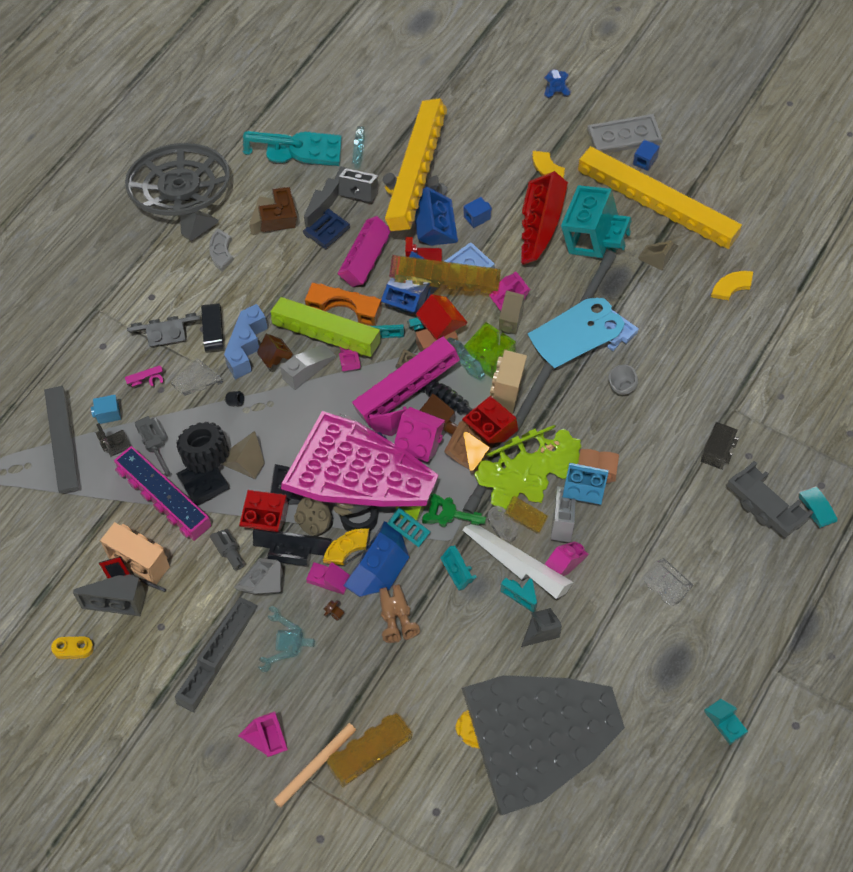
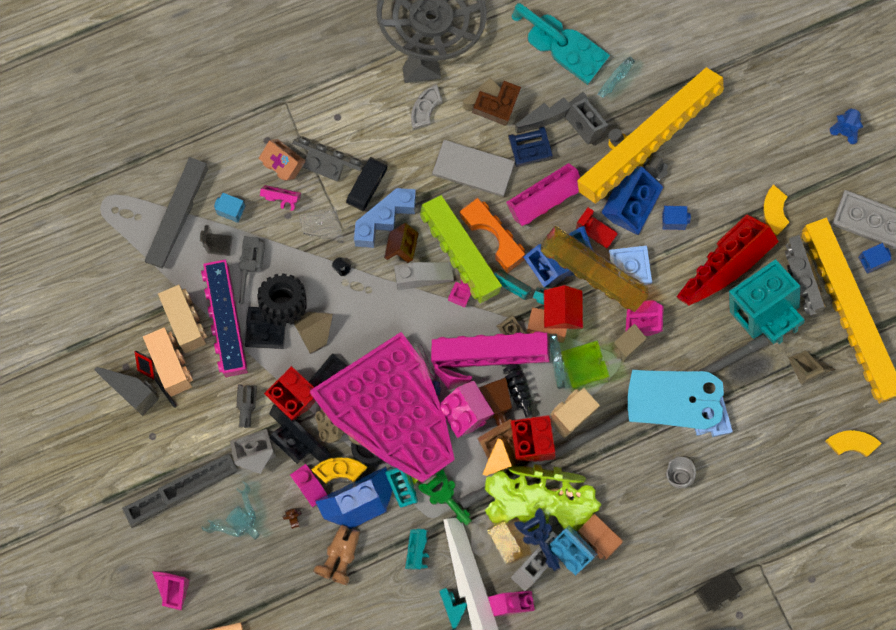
camera: 35 degrees right, 15 degrees up
yellow plate [51,636,94,659] -> none
none -> tan brick [158,285,208,353]
none -> nougat brick [258,139,306,181]
none -> light grey tile [432,140,515,197]
none -> dark blue piece [514,508,561,572]
none -> dark grey bracket [785,234,827,318]

